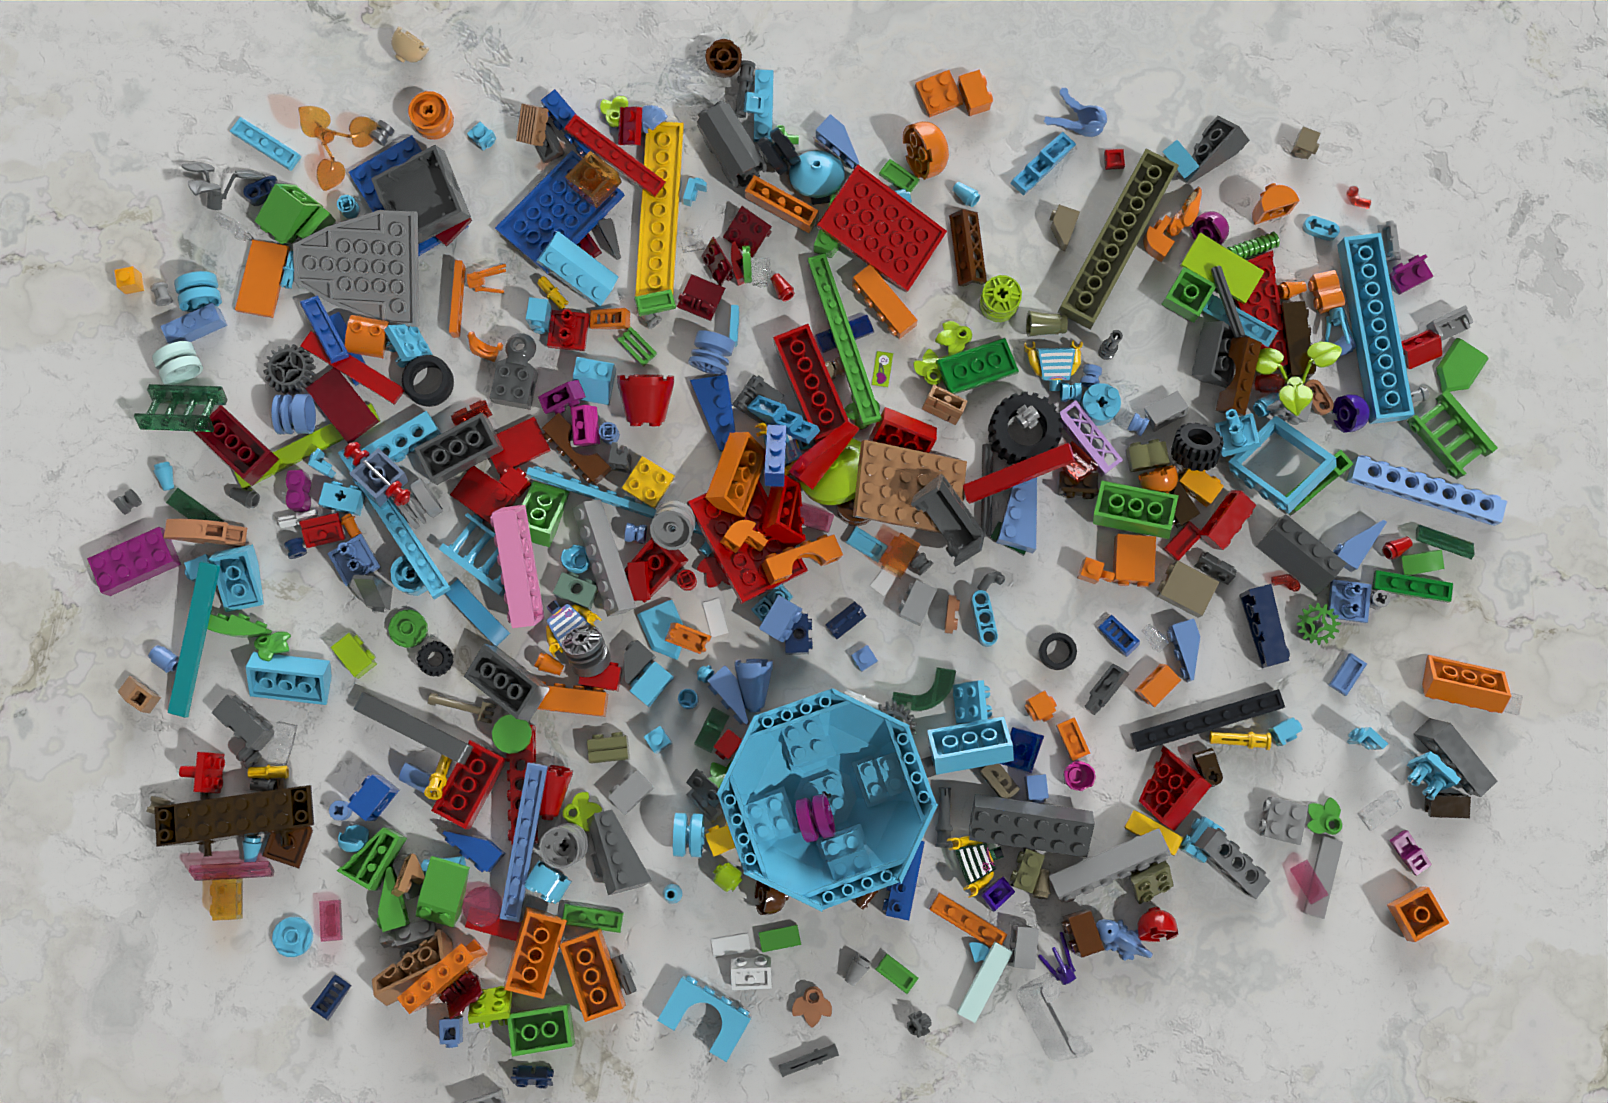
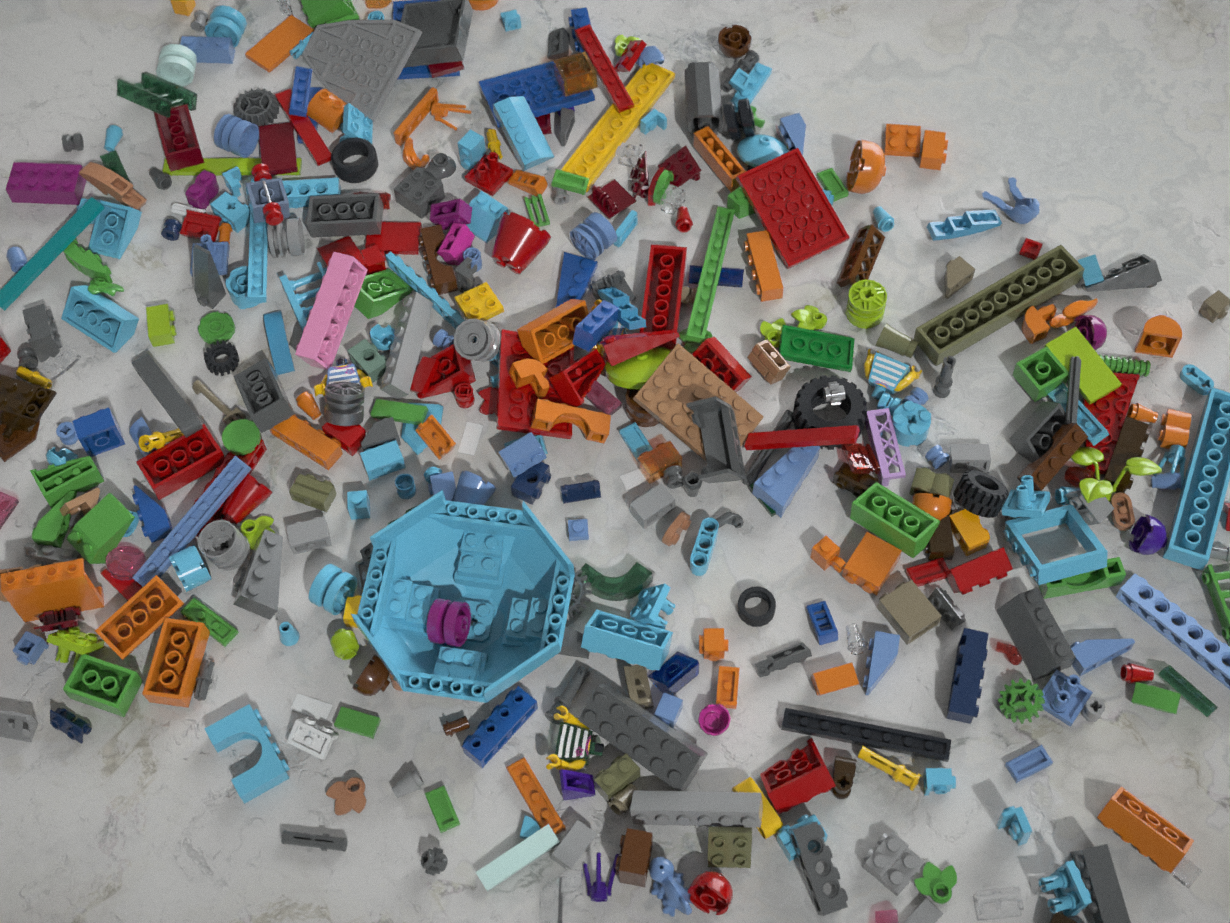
camera: 30 degrees right, 20 degrees down
medium nougat brick [516,104,549,146] -> none
lime sticker [872,351,893,387] -> none
green plate [1372,570,1453,603] -> none
none -> bright green tile [370,399,428,425]
none -> dark grey cone [683,472,702,497]

